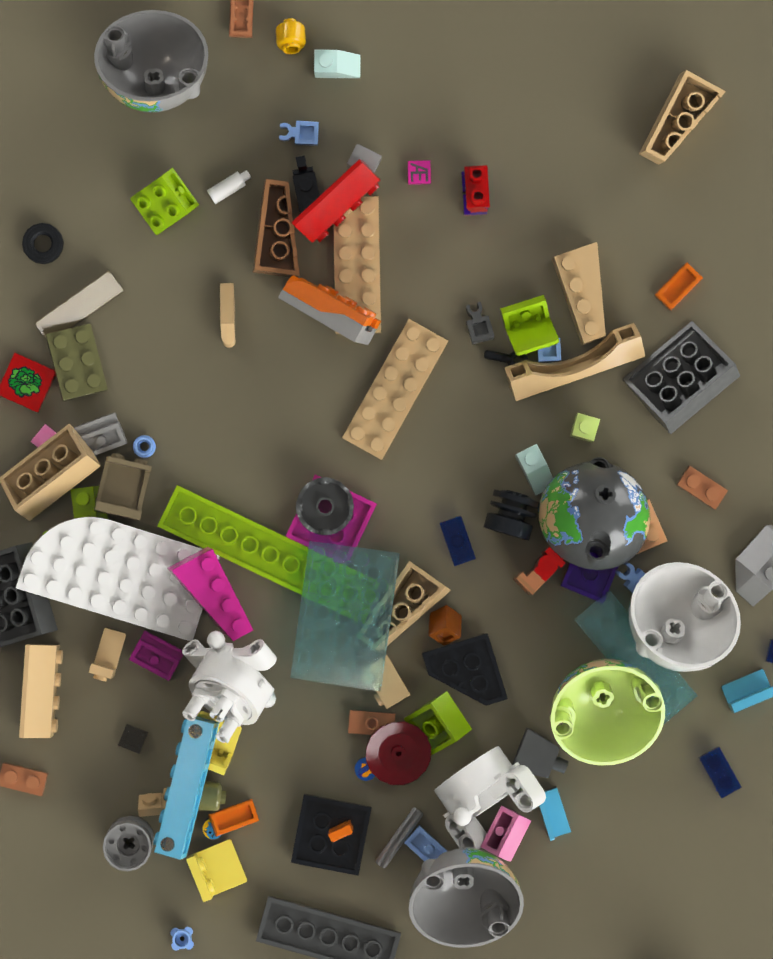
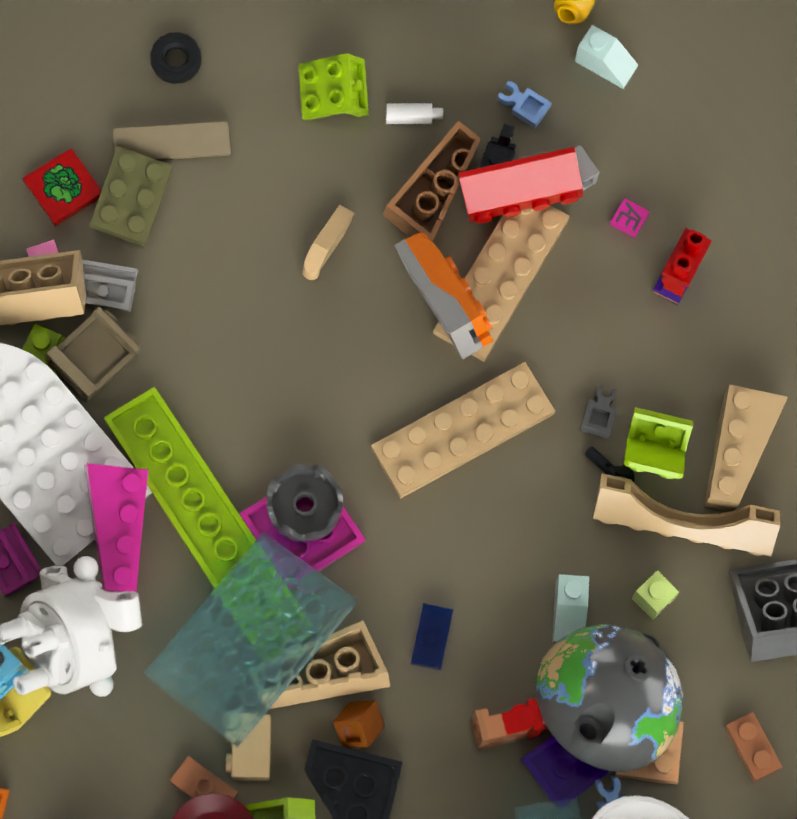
camera: 25 degrees right, 15 degrees down
light blue plate [133,435,156,458] -> none
black wheel [483,490,540,541] -> none
light blue plate [537,338,561,362] -> none

